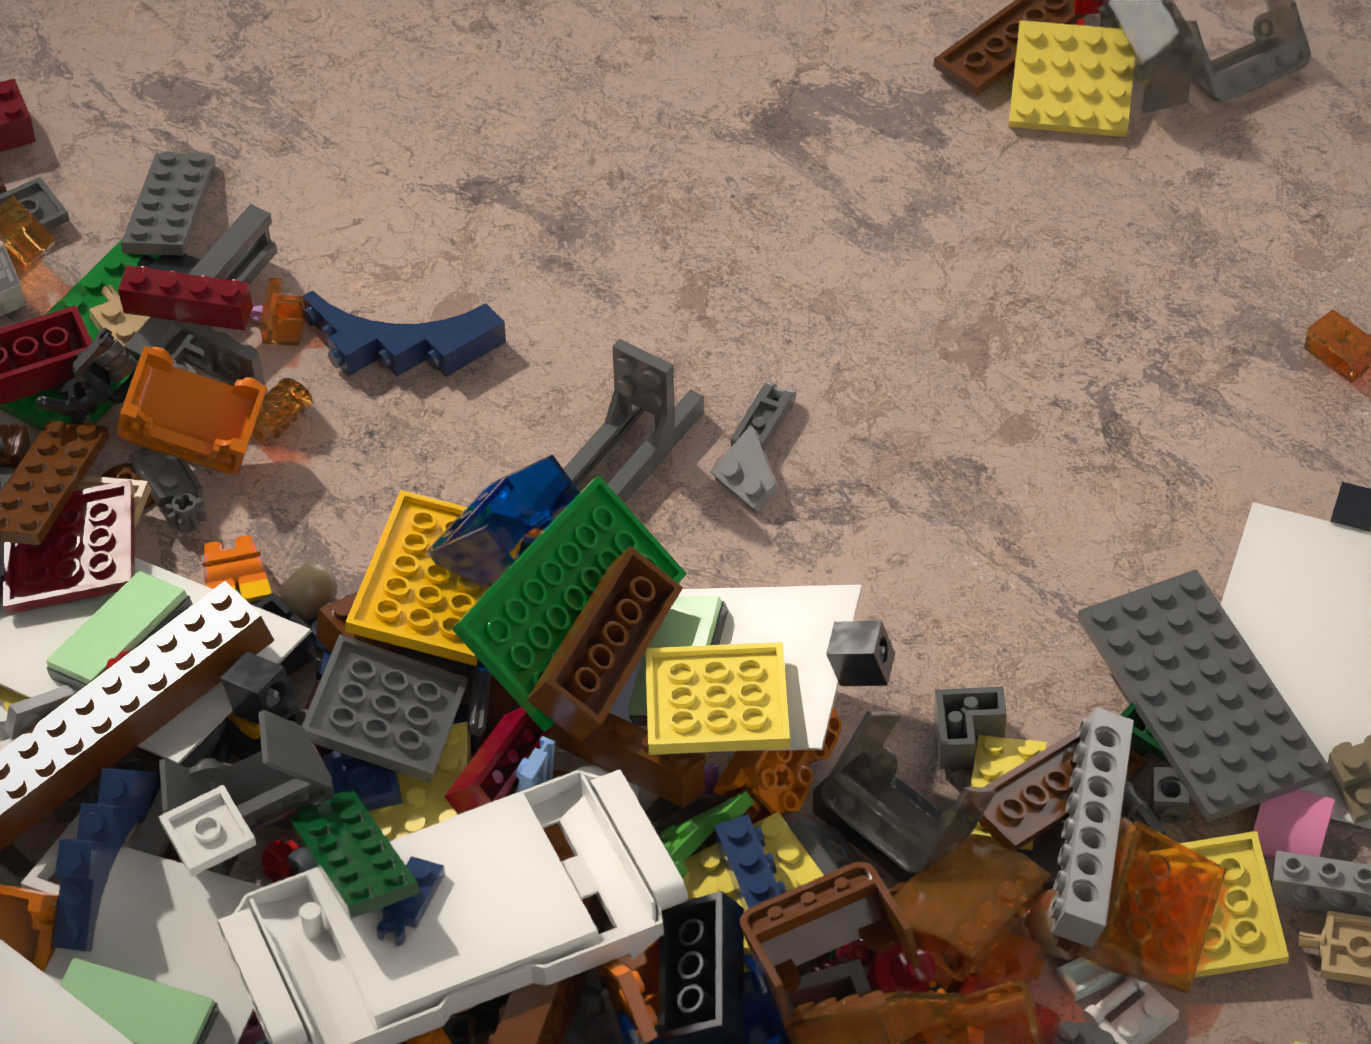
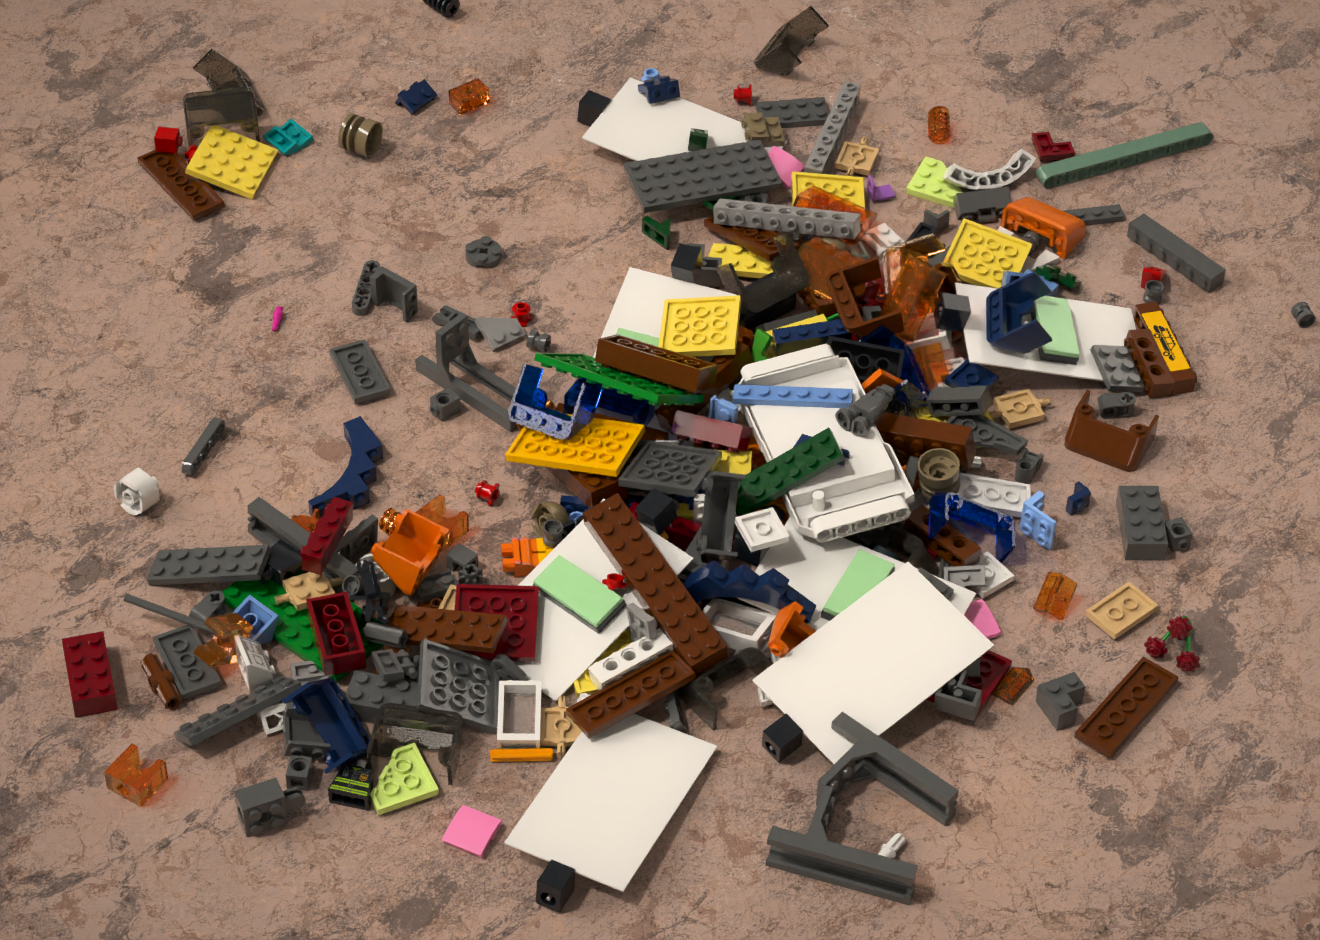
camera: 85 degrees left, 5 degrees down
none -> white brick [113,468,160,515]
none -> dark grey bar [124,593,235,642]
none -> dark grey beam [182,417,225,476]
none -> dark grey piece [189,590,226,625]
none -> medium blue slope [222,595,279,645]
none -> teal slope [263,119,314,156]
none -> dark pink piece [272,306,283,331]
none -> dark grey plate [329,339,391,404]
none -> dark tan wheel [338,113,383,158]
none -> dark grey beam [352,260,381,316]
none -> dark grey axle [363,622,408,649]
none -> dark grey panel [370,267,418,322]
none -> dark blue bracket [395,79,438,114]
none -> clear orange piece [415,494,469,552]
none -> dark grey brick [430,387,461,422]
none -> dark grey panel [446,543,478,572]
none -> dark grey plate [465,236,502,269]
none -> red brick [475,480,500,506]
none -> red brick [511,302,533,327]
none -> dark grey wheel [526,330,551,353]
none -> dark grey wheel [543,519,563,548]
none -> dark green slope [642,215,671,250]
none -> dark green slope [688,128,708,151]
none -> medium blue plate [733,384,853,409]
none -> dark grey piece [835,384,896,436]
none -> medium lavender bracket [867,175,895,202]

